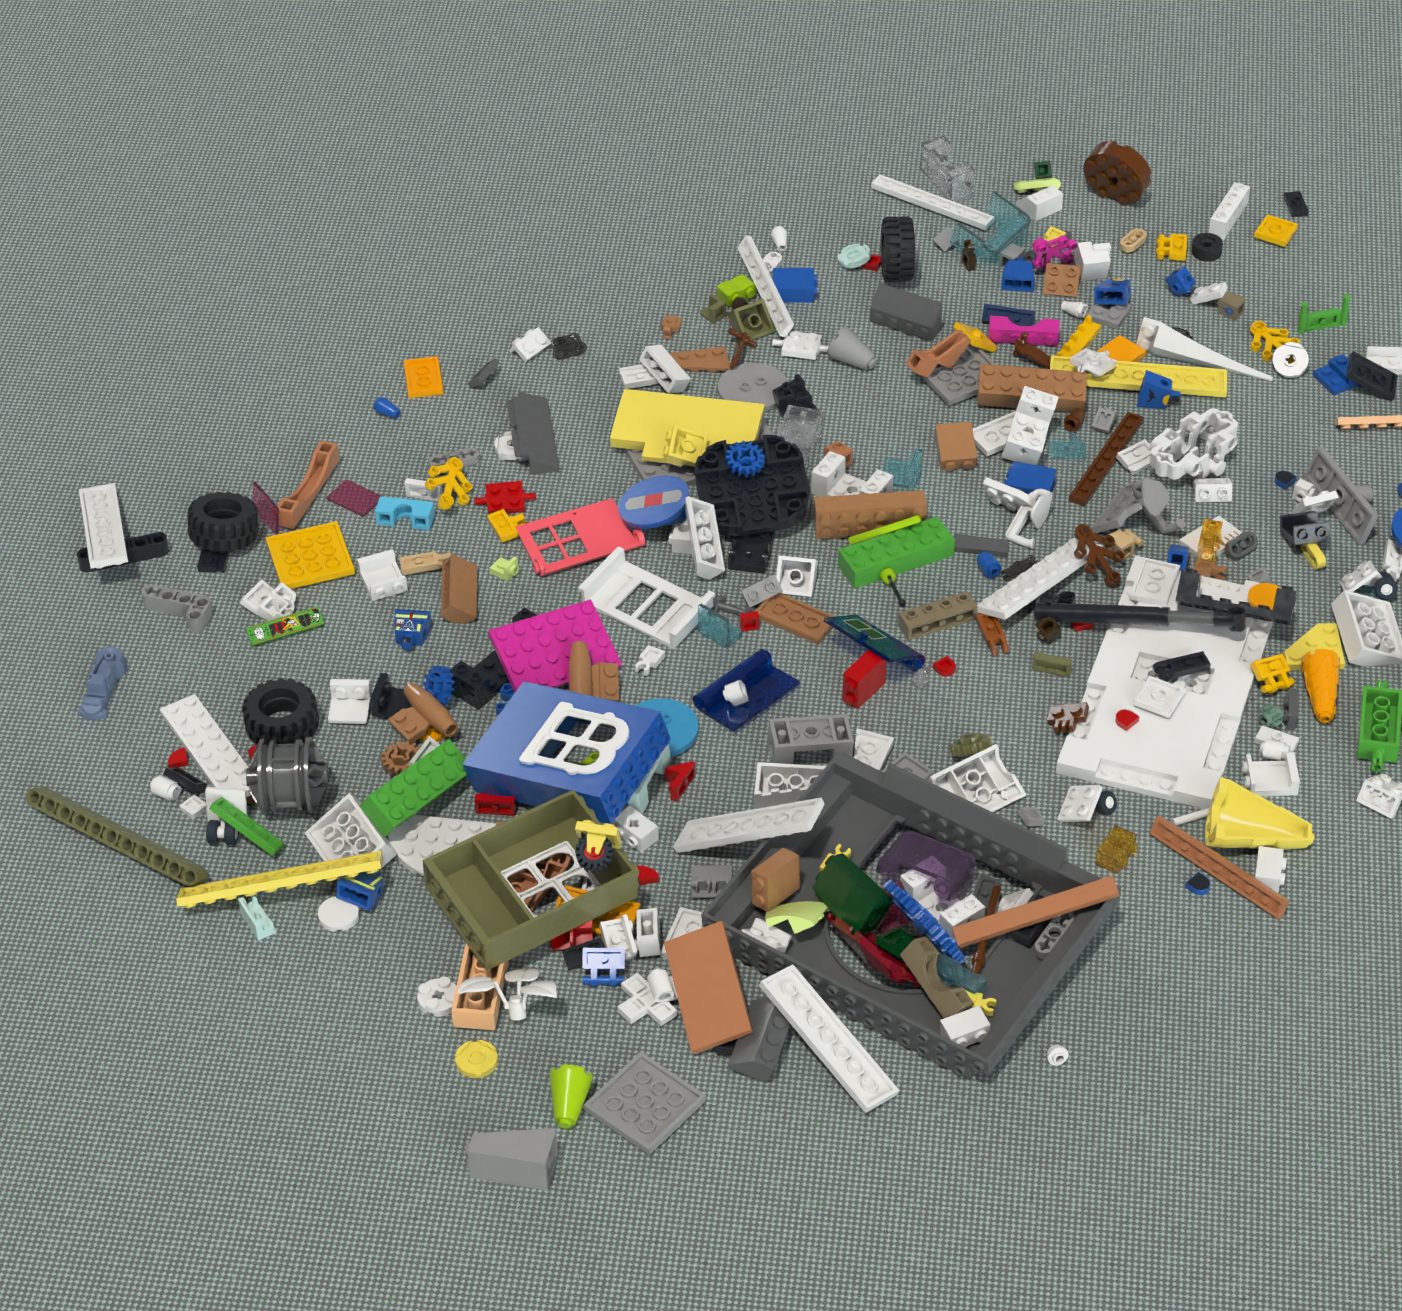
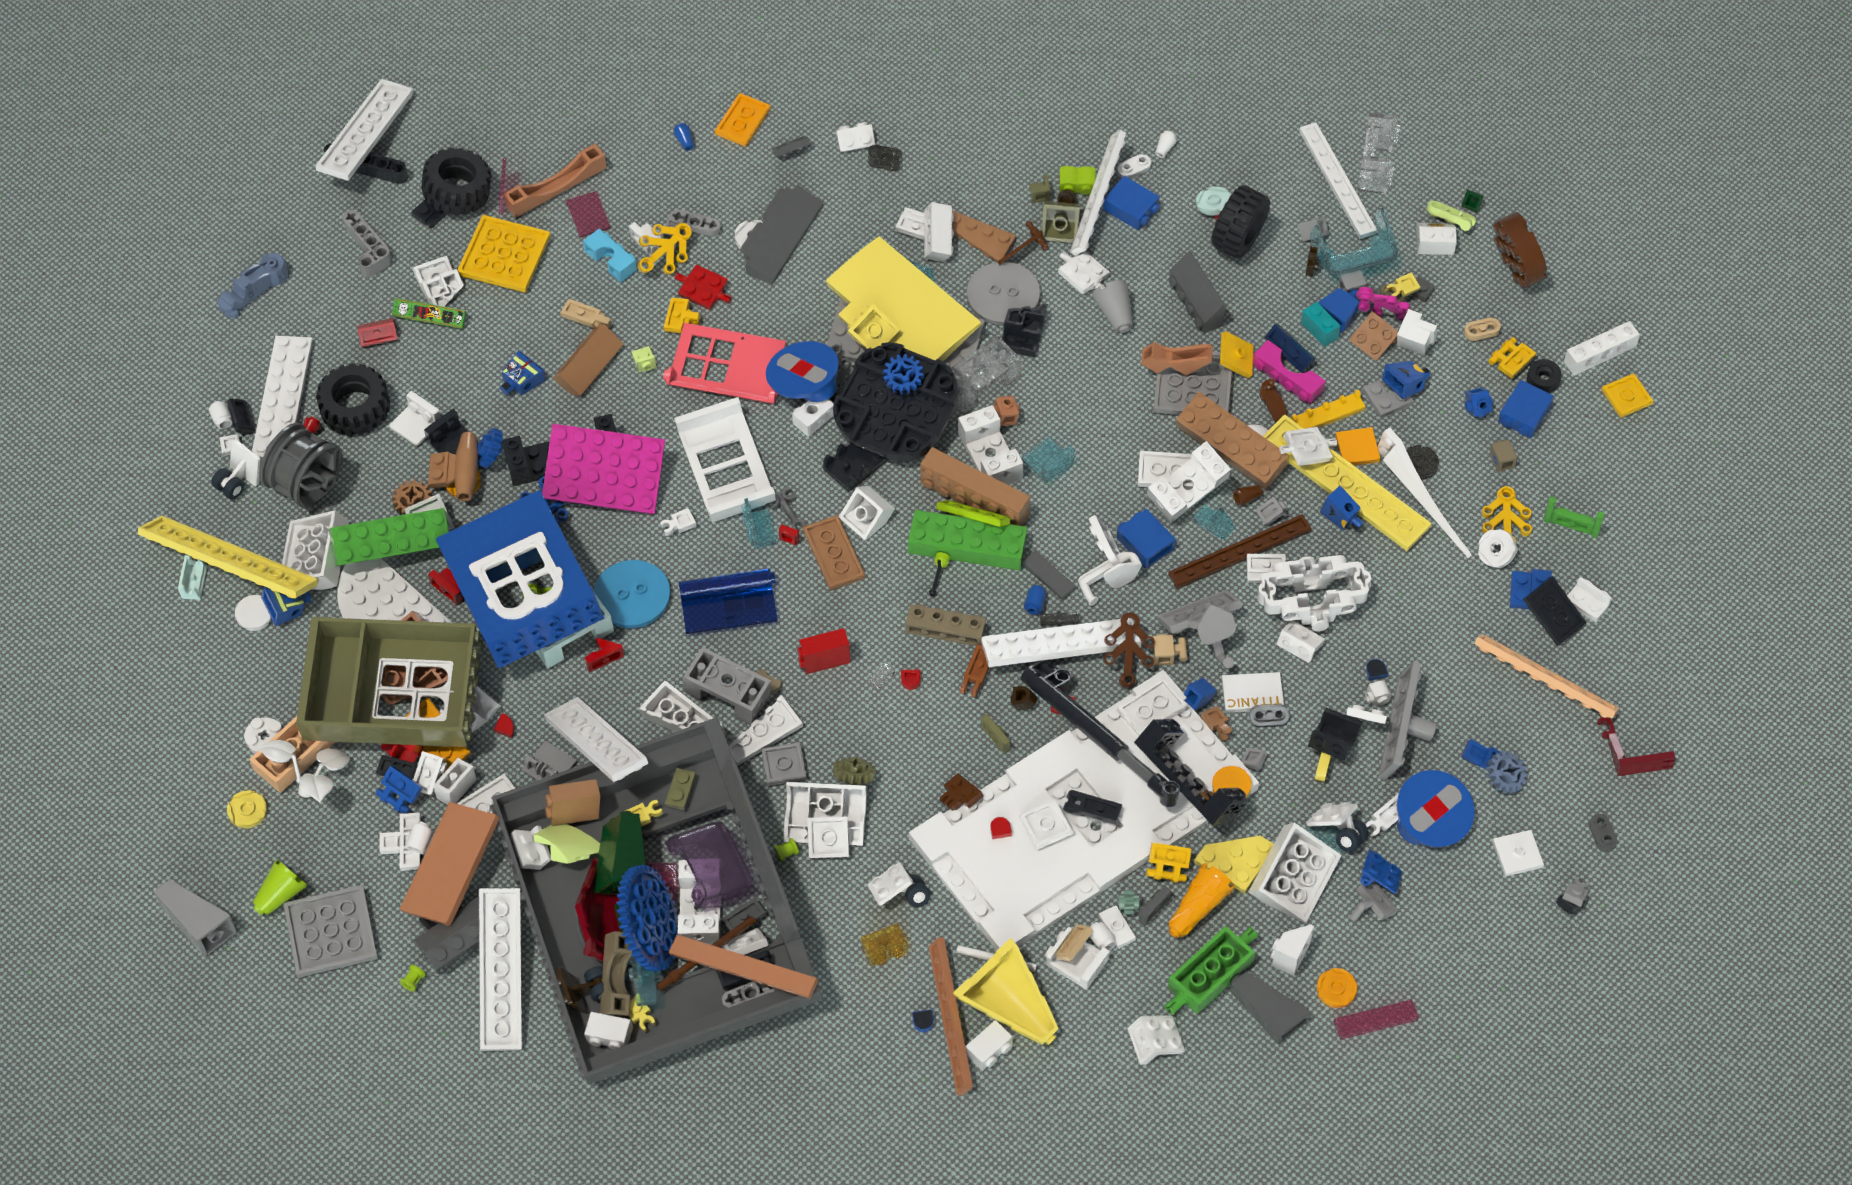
camera: 35 degrees right, 15 degrees up
olive beam [26,787,208,886] -> none
red tile [168,747,188,768] -> none
bright green tile [209,797,285,856] -> none
white panel [357,549,408,601] -> none
medium nougat plate [568,641,619,702] -> none
plate [575,820,622,873] -> none
white brick [613,806,659,853] -> none
medium nougat plate [661,315,682,339] -> none
white slope [685,496,725,580] -> none
white plate [723,680,749,706] -> none
light grey hinge [741,574,783,607] -> none
door [824,614,925,672] -> none
medium nougat brick [934,422,977,471] -> none
light grey tile [1017,807,1045,826] -> none
white plate [1047,1045,1068,1066] -> none
white cone [1061,301,1088,318] -> none
white plate [1190,282,1228,305] -> none
clear yellow brick [1197,519,1223,562] -> none
black plate [1284,191,1309,217] -> none
none -> panel [357,318,397,347]
none -> lime bush [400,965,426,992]
none -> dark brown plate [556,966,614,1014]
none -> olive plate [665,768,697,811]
none -> white plate [808,817,849,858]
none -> tan plate [1055,924,1093,962]
none -> teal brick [1301,301,1340,347]
none -> blue brick [1498,380,1554,438]

